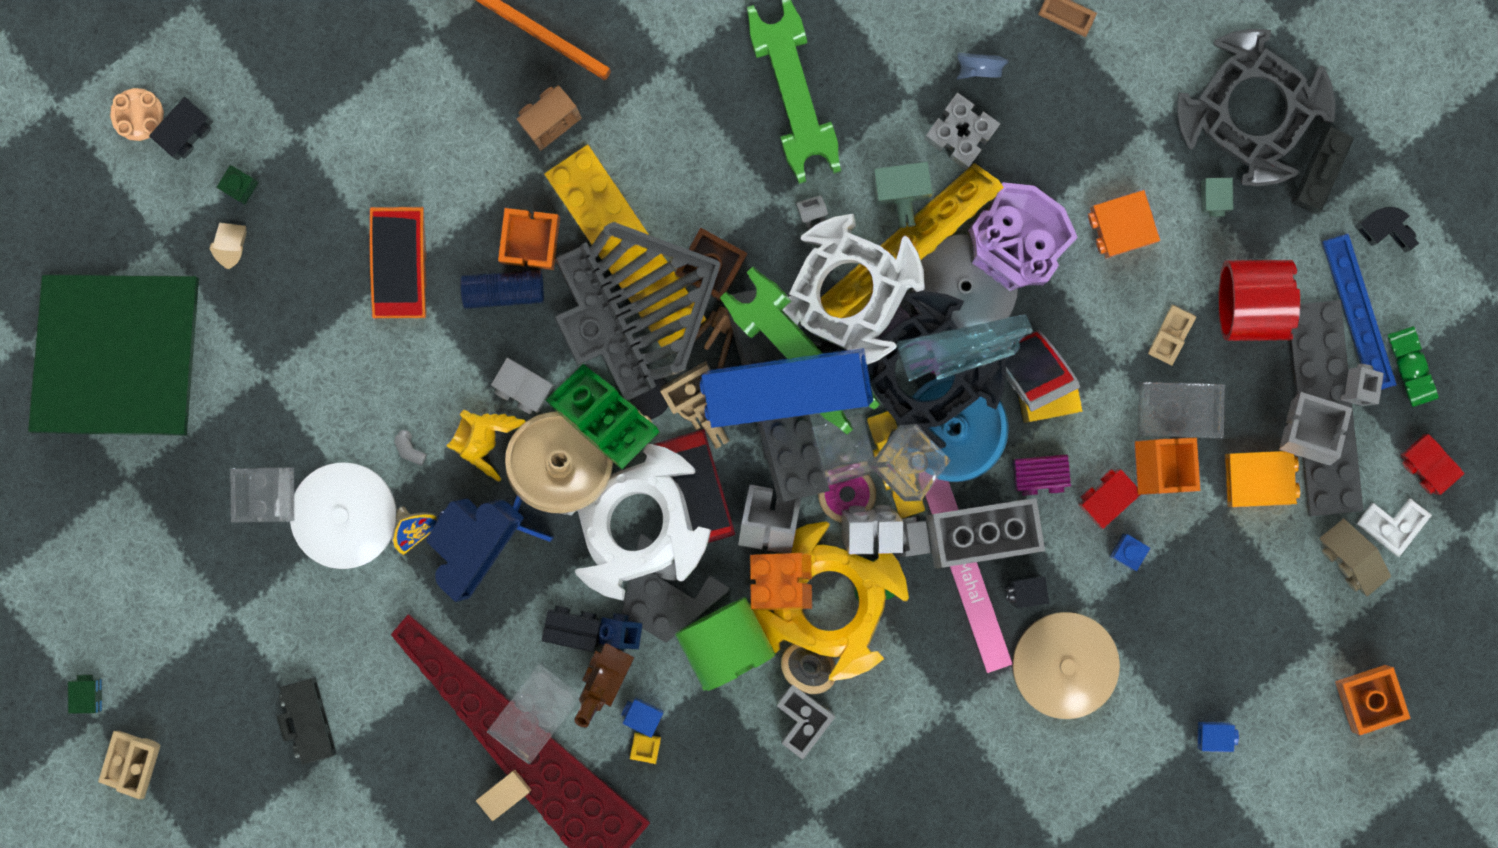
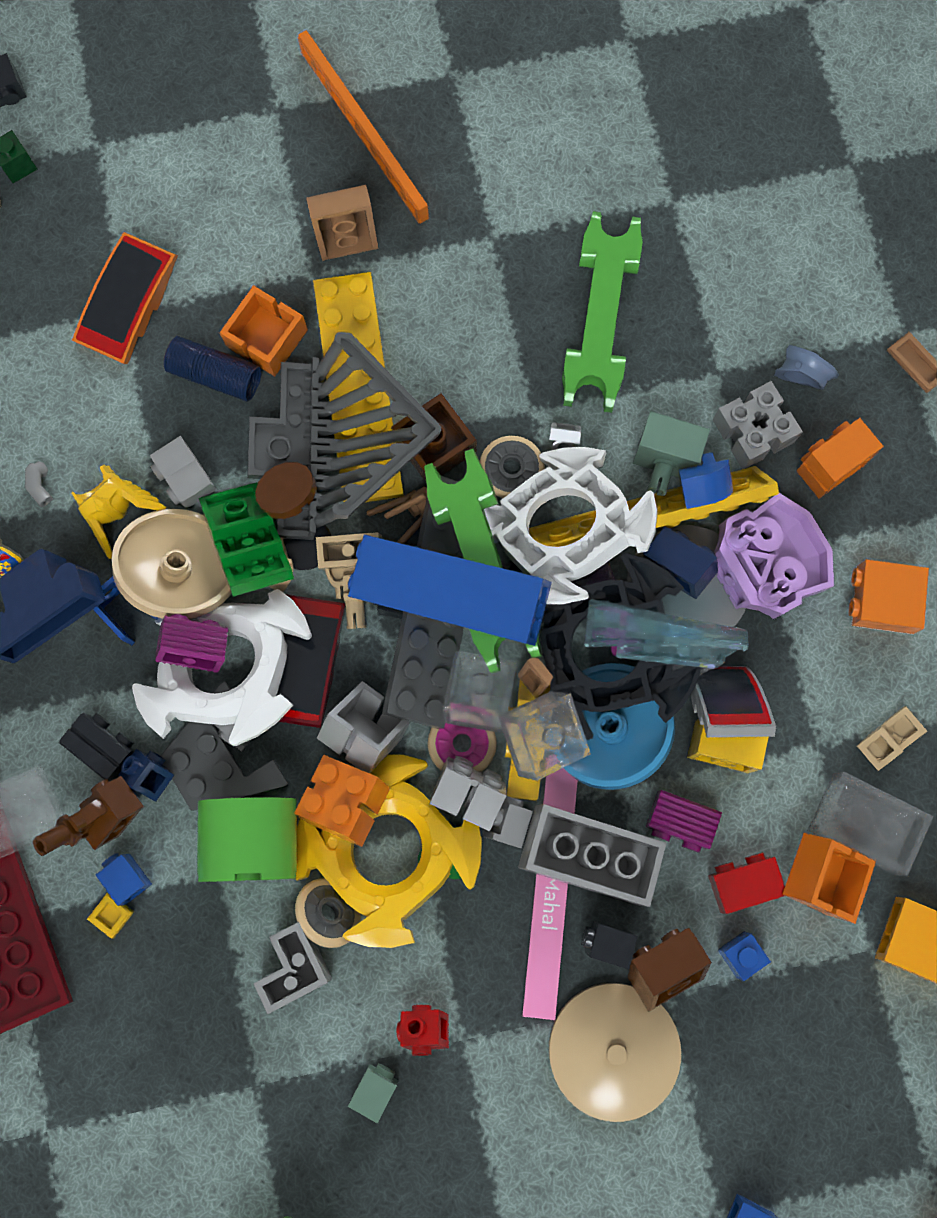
camera: 30 degrees right, 10 degrees down
none -> magenta brick [155,614,228,673]
none -> reddish brown tile [255,462,317,519]
none -> sand green brick [348,1063,399,1123]
none -> red brick [396,1005,449,1056]
none -> dark grey wheel [480,436,545,498]
none -> medium nougat tile [518,658,553,698]
none -> reddish brown brick [628,927,712,1012]
none -> dark blue brick [643,526,718,599]
none -> blue brick [679,452,733,509]
none -> orange piece [797,418,884,499]

